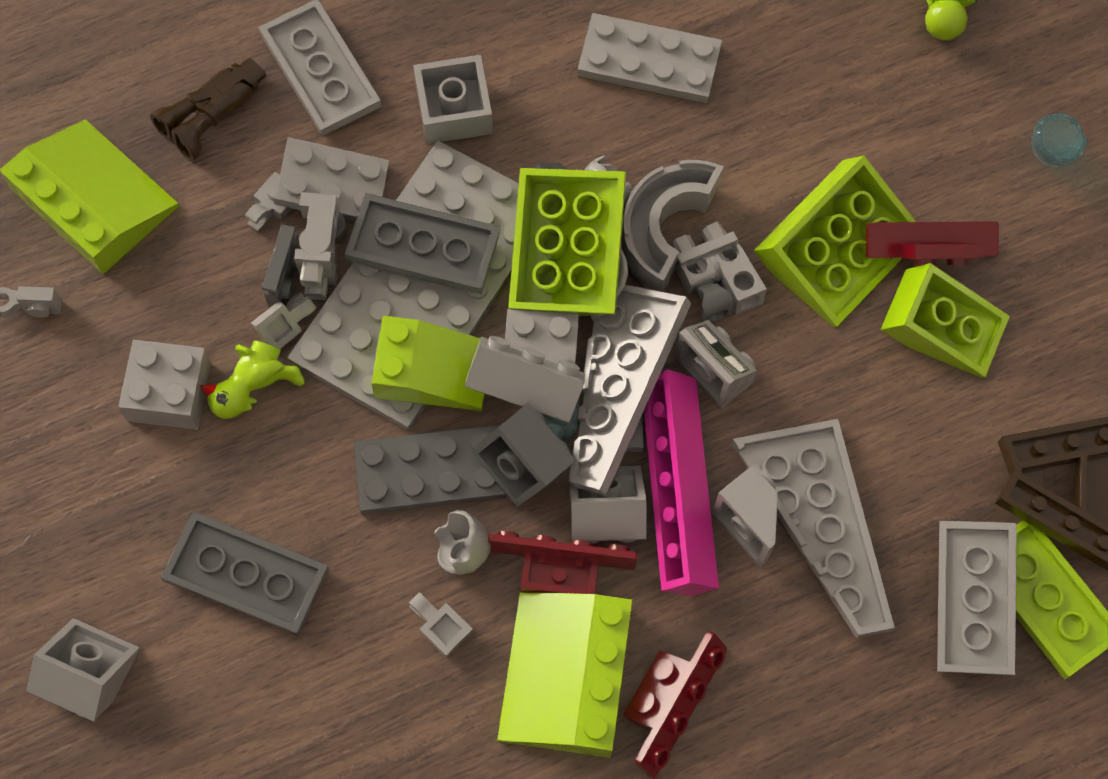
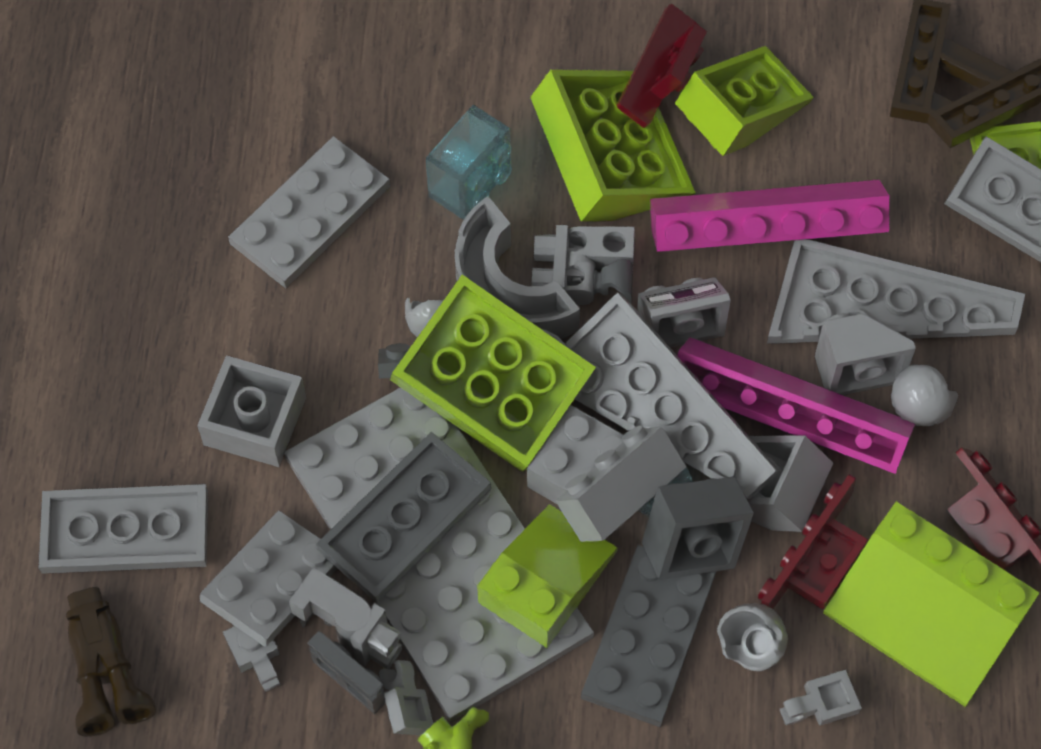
camera: 60 degrees left, 5 degrees down
none -> clear light blue brick [426,104,512,220]
none -> dark pink brick [650,180,889,252]
none -> light grey hair [891,364,958,427]

